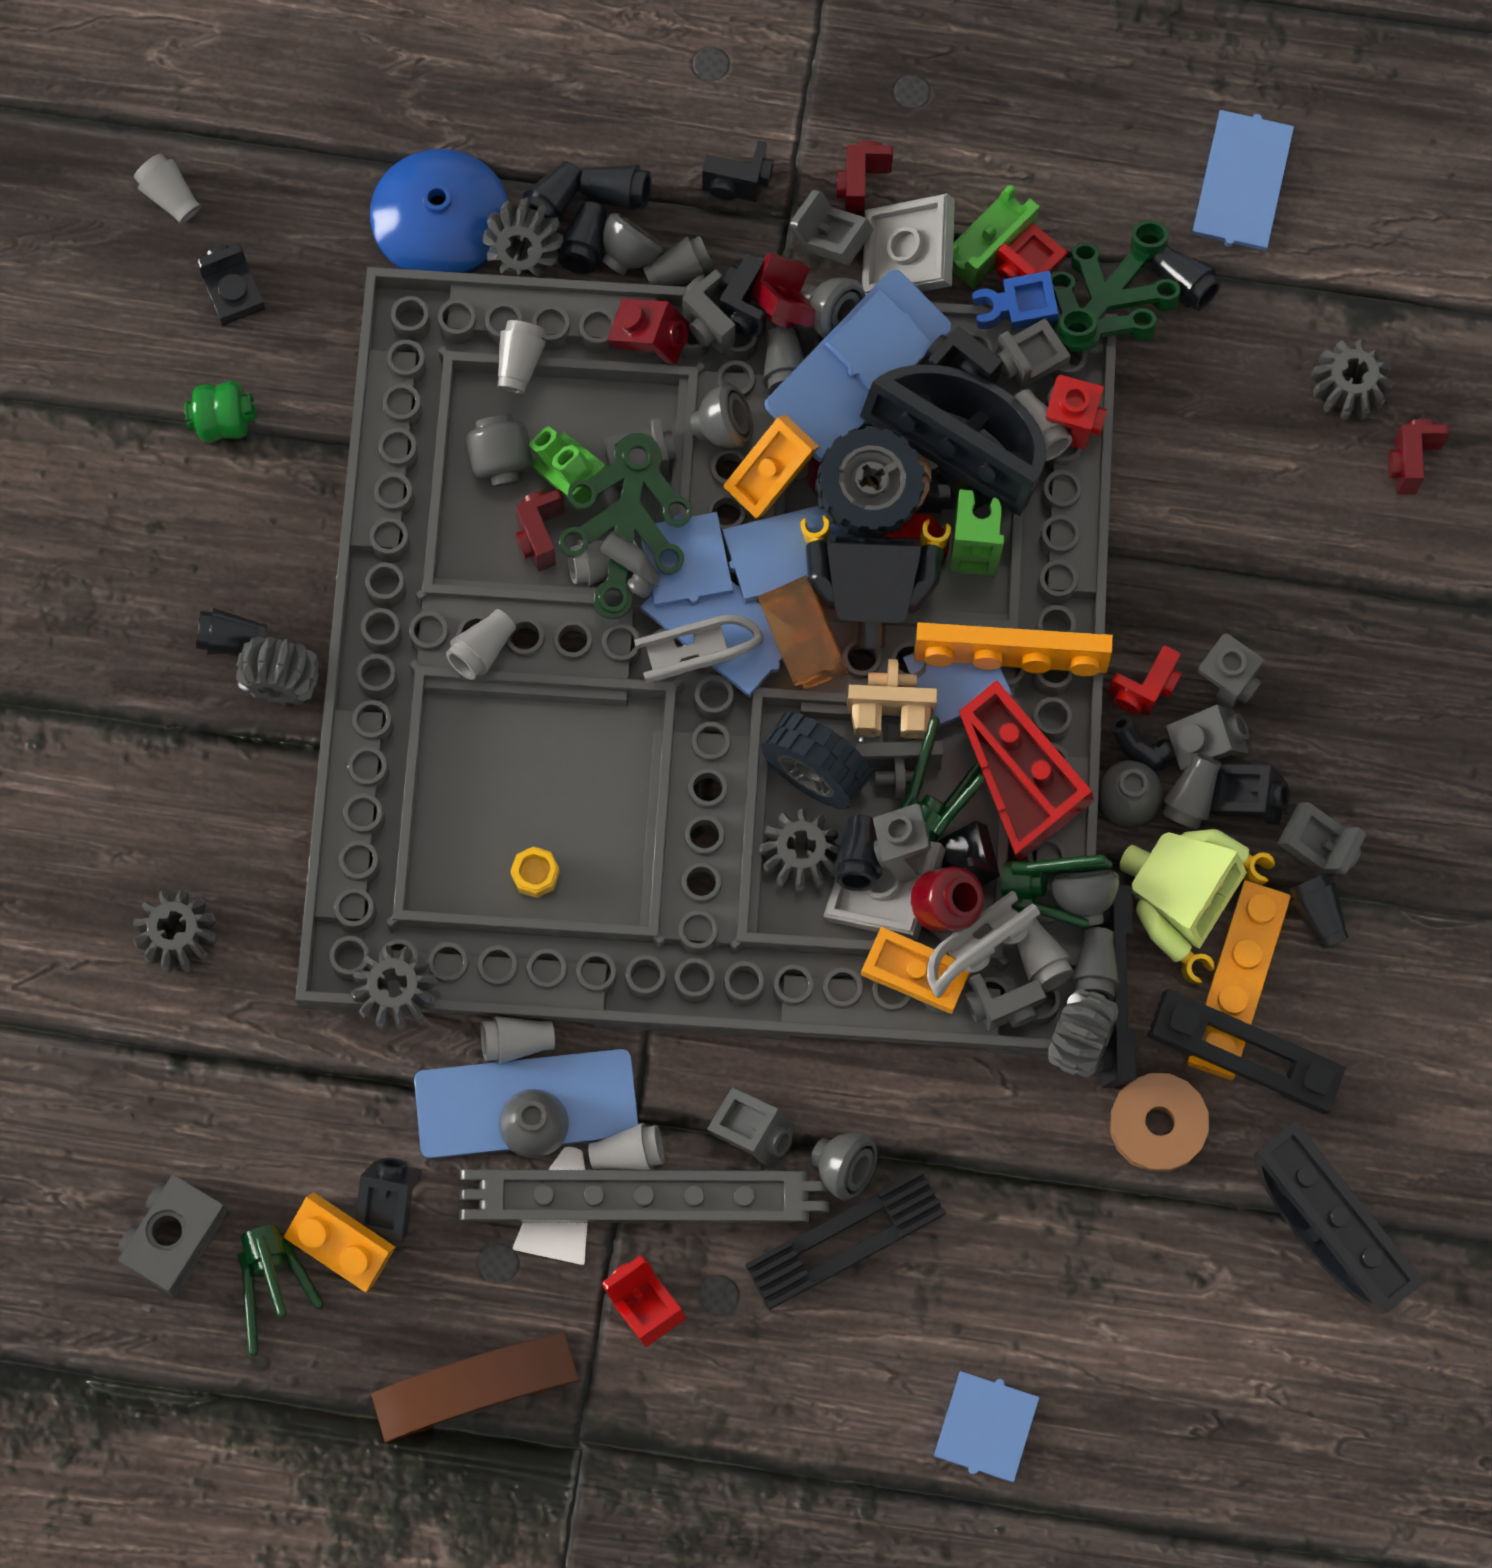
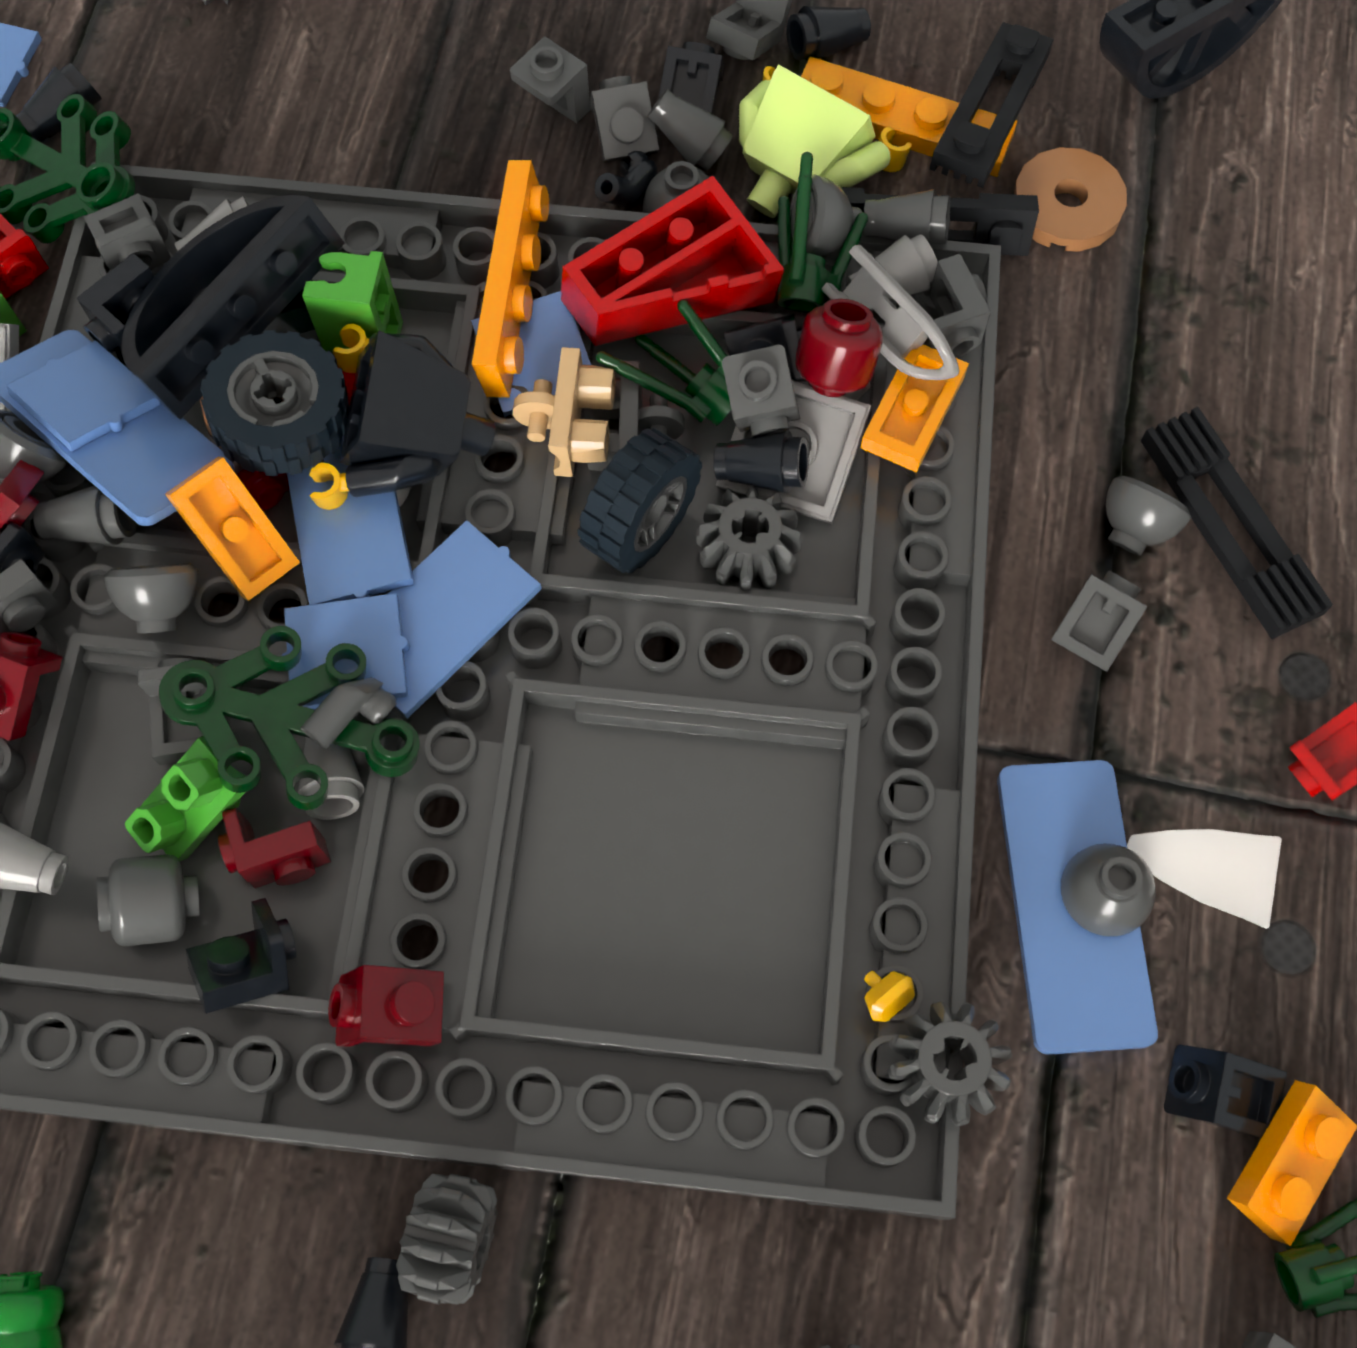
camera: 85 degrees left, 5 degrees down
light grey cone [446,609,516,680] -> none
dark grey hinge [458,1169,829,1224] -> none
light grey cone [481,1015,555,1065] -> none
yellow tile [510,846,560,898] -> none
light grey cone [588,1123,665,1170] -> none
light grey piece [634,614,764,683] -> none
clear orange hinge [758,575,850,689] -> none
blue plate [972,271,1059,330] -> none
red bracket [1045,375,1108,450] -> none
dark grey gear [1048,989,1119,1078] -> none
red bracket [1107,645,1182,716] -> none
none -> black bracket [186,898,296,1014]
none -> dark red bracket [328,965,444,1047]
none -> yellow rock [864,971,915,1022]

